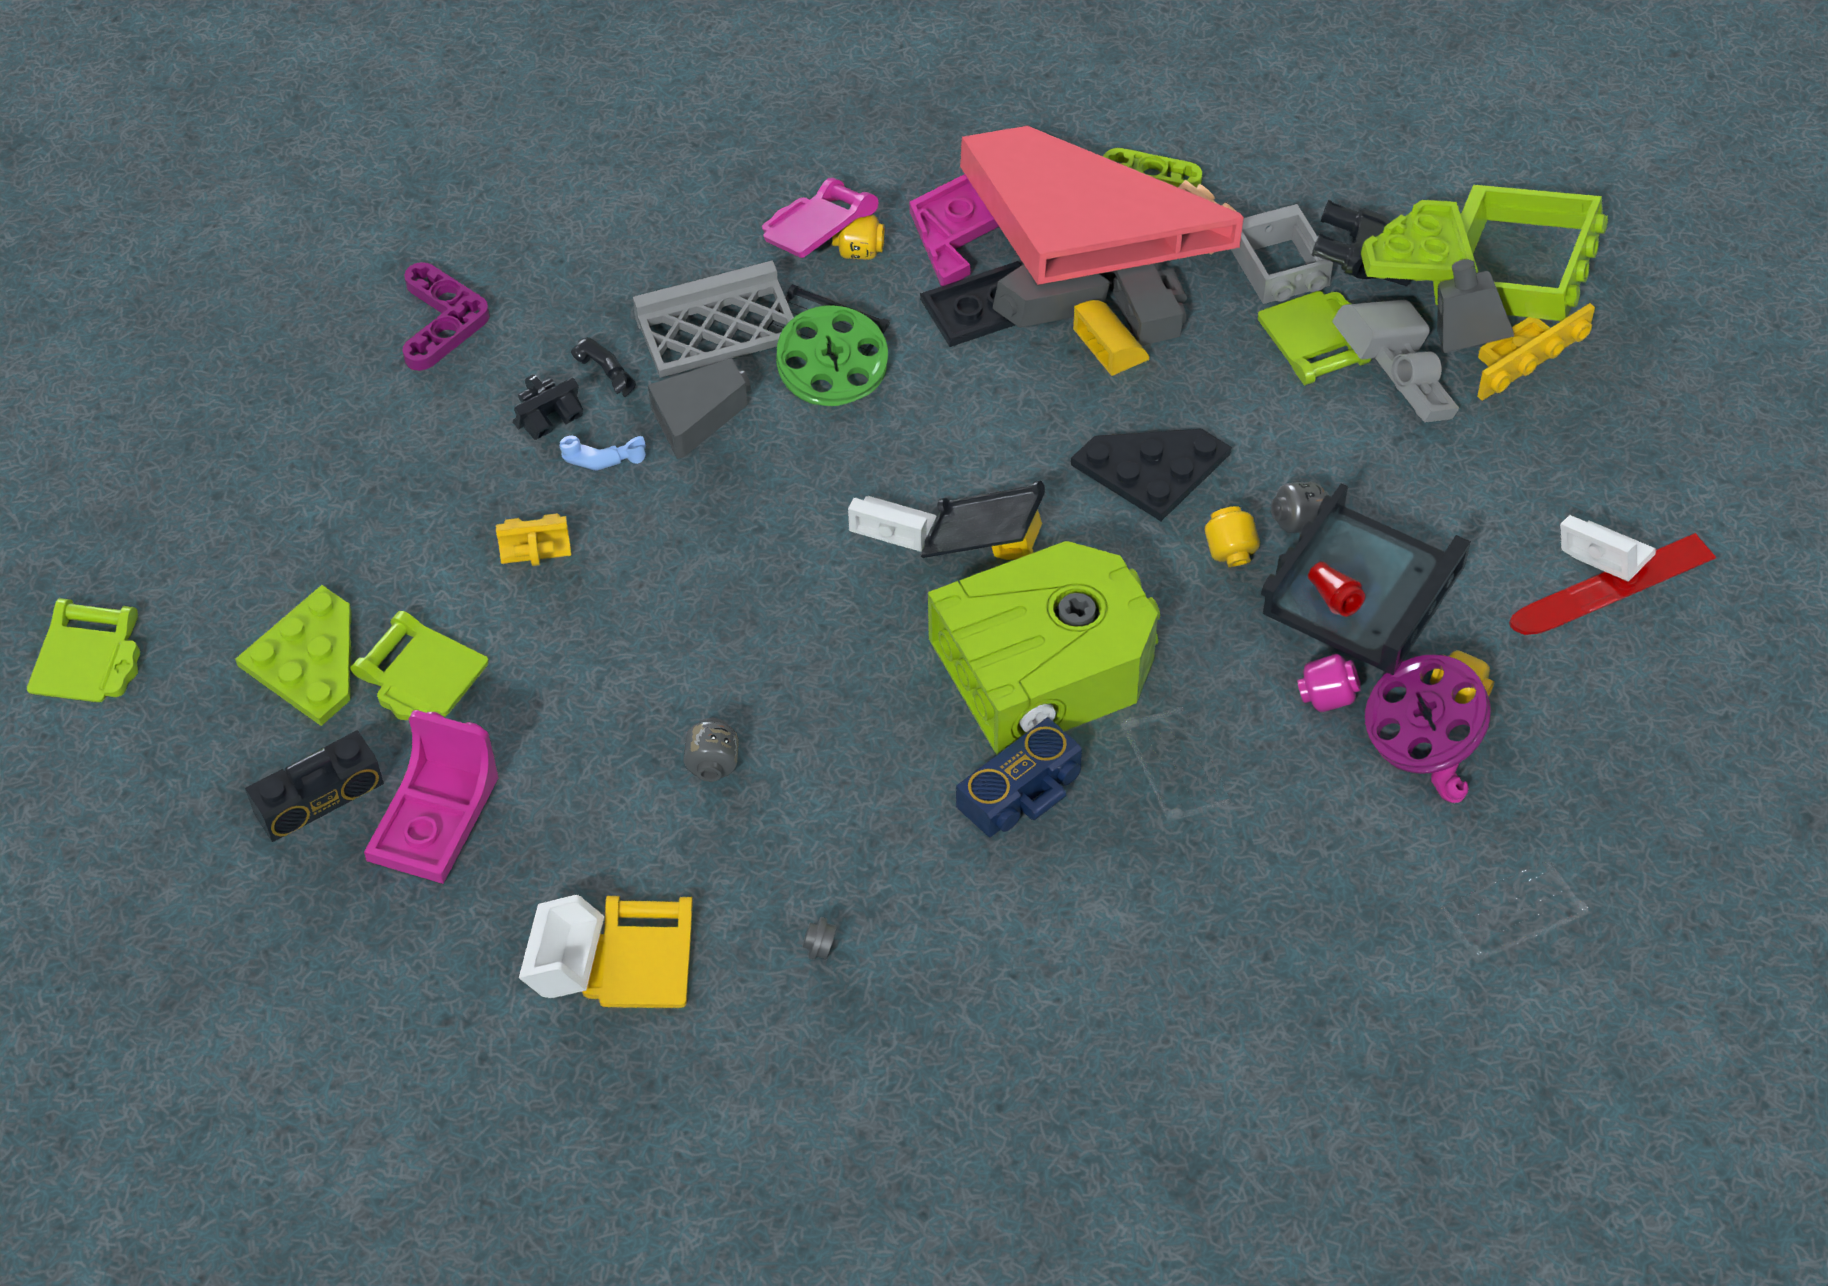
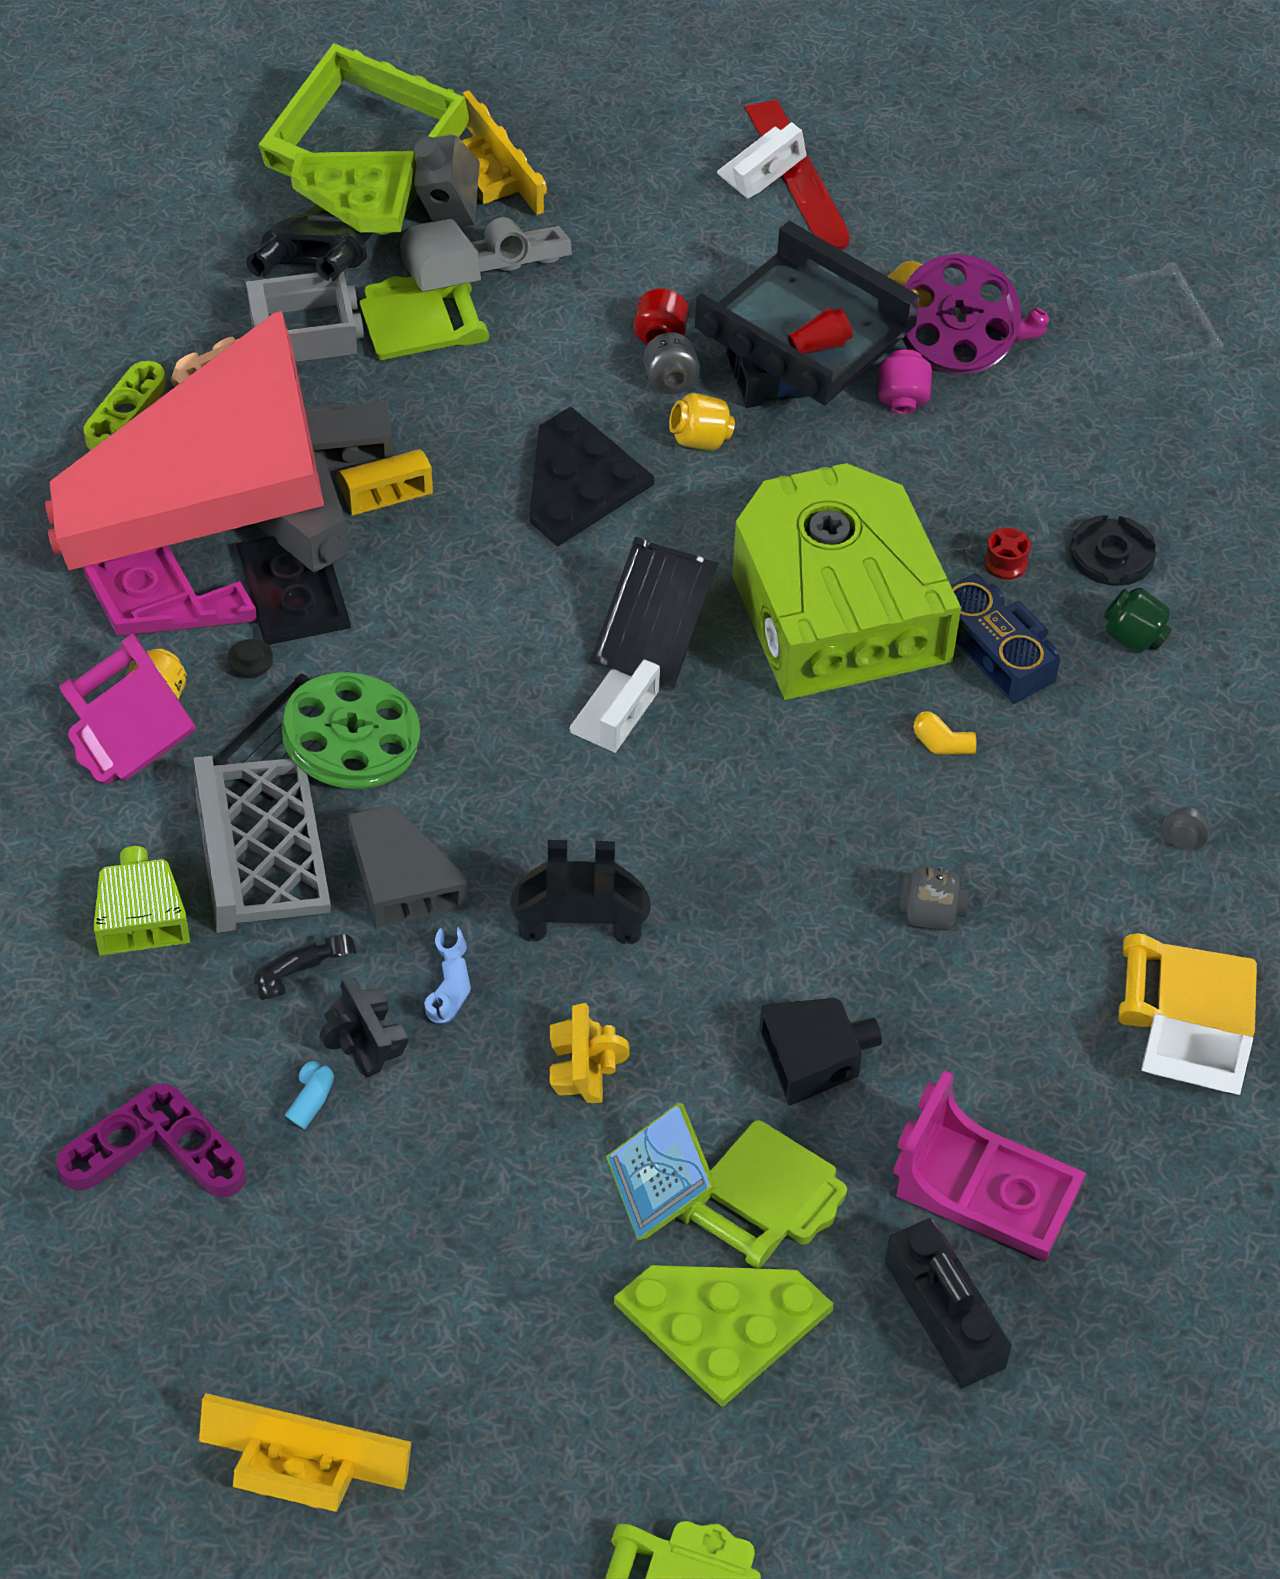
camera: 85 degrees left, 0 degrees up
none -> lime torso [94,846,190,956]
none -> yellow bracket [199,1393,412,1512]
none -> pearl dark grey plate [228,639,273,678]
none -> medium azure arm [284,1061,334,1130]
none -> black connector [510,840,651,944]
none -> piece [606,1102,717,1241]
none -> red head [633,288,689,345]
none -> black torso [759,998,882,1105]
none -> yellow arm [913,711,976,755]
none -> red wheel [984,527,1031,580]
none -> black tile [1069,515,1156,586]
none -> dark green head [1103,588,1172,653]

